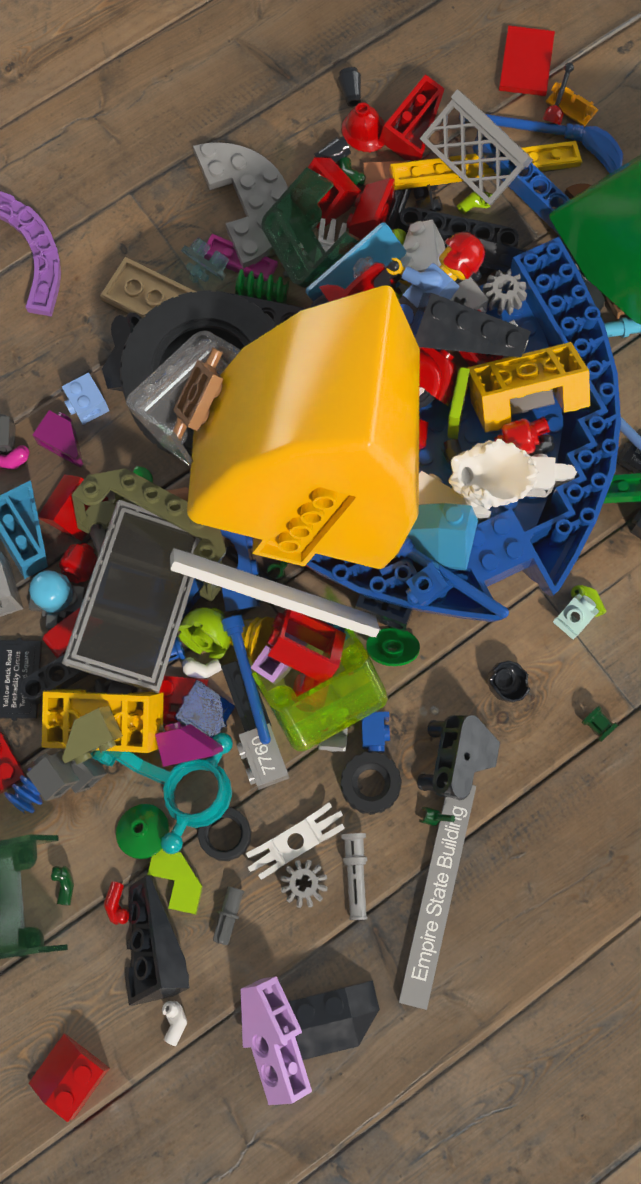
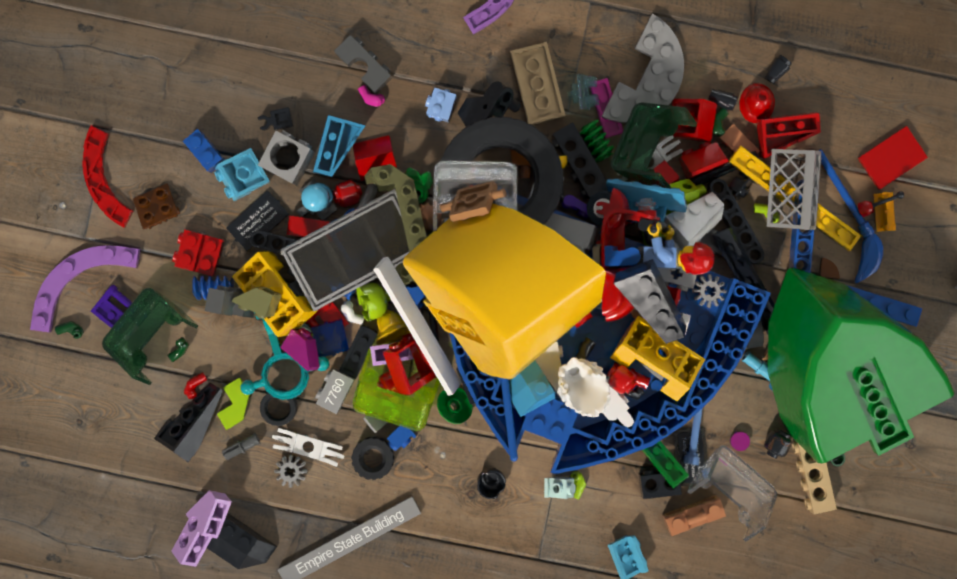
camera: 45 degrees right, 15 degrees up
red slope [28,1033,110,1122] -> none
magenta slope [33,410,83,468] -> none
green dish [116,804,170,859] -> none
white arm [162,1001,187,1046] -> none
blue piece [221,615,271,745] -> none
light grey pin [341,833,368,920] -> none
blue brick [405,562,453,606] -> none
piece [417,715,500,801] -> none
dark green hand [419,806,455,826] -> none
lime tile [447,367,470,439] -> none
dark green bush [581,706,619,742] -> none

